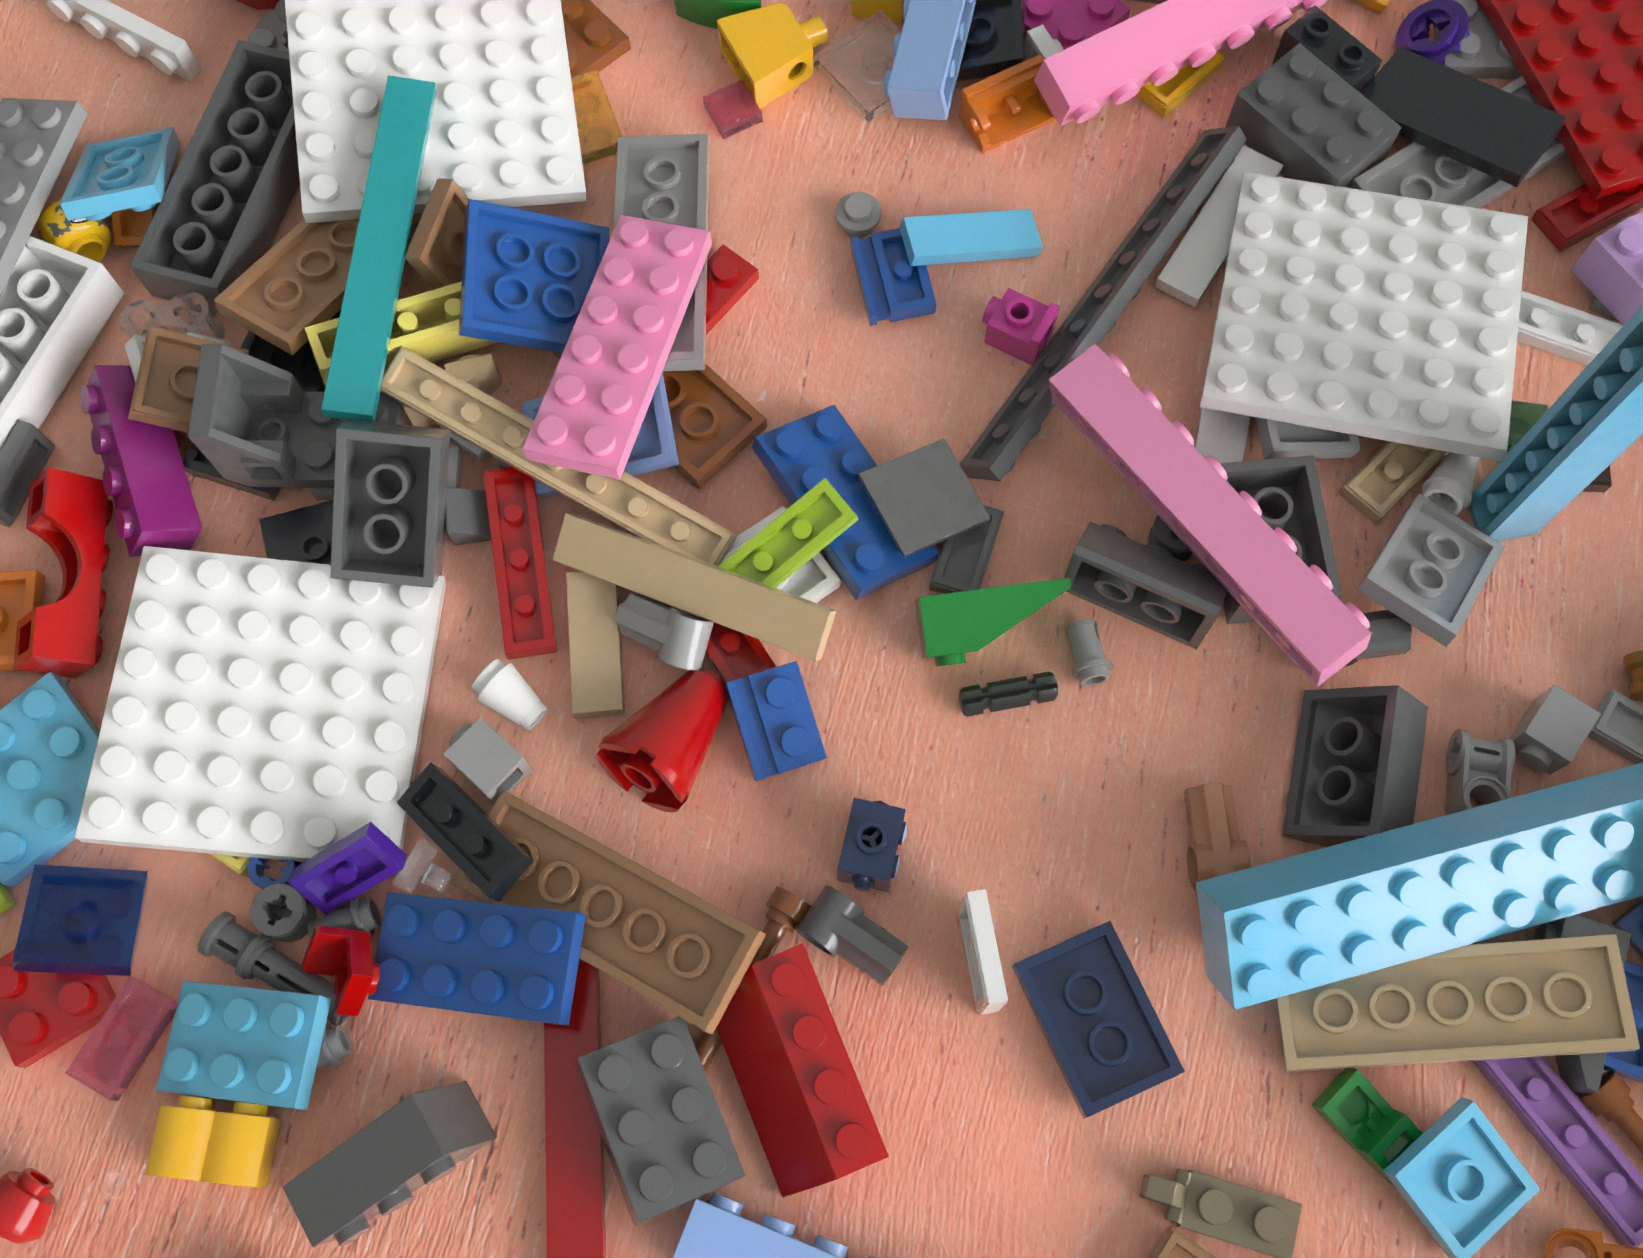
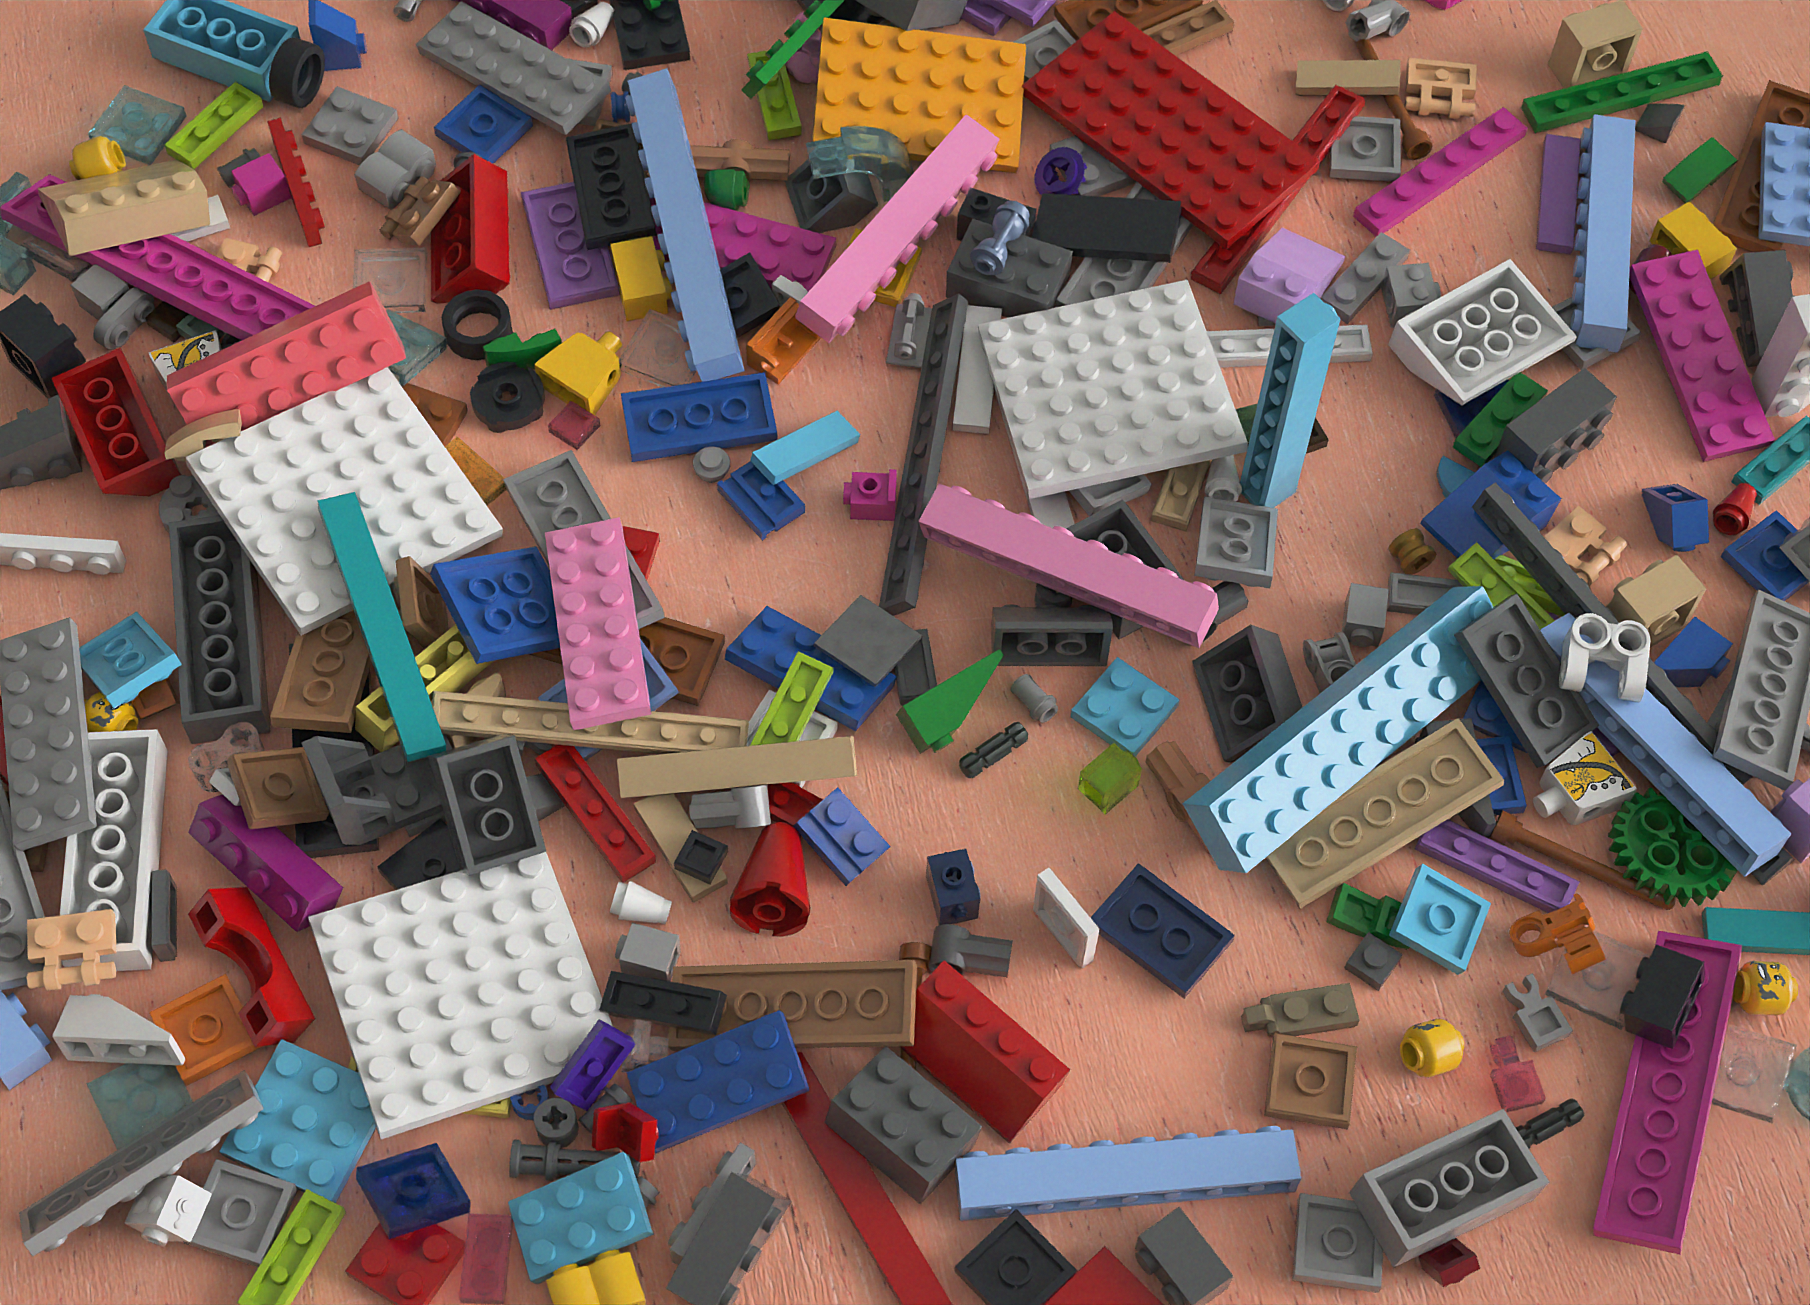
camera: 30 degrees left, 10 degrees down
none -> black plate [470,362,545,433]
none -> blue plate [621,372,778,462]
none -> light grey plate [668,1142,756,1265]
none -> black tile [674,830,728,884]
none -> light grey hinge [886,293,932,368]
none -> sand blue piece [970,200,1030,275]
none -> medium azure plate [1070,657,1180,760]
none -> clear neon green brick [1078,743,1142,815]
none -> dark grey plate [1345,932,1403,991]

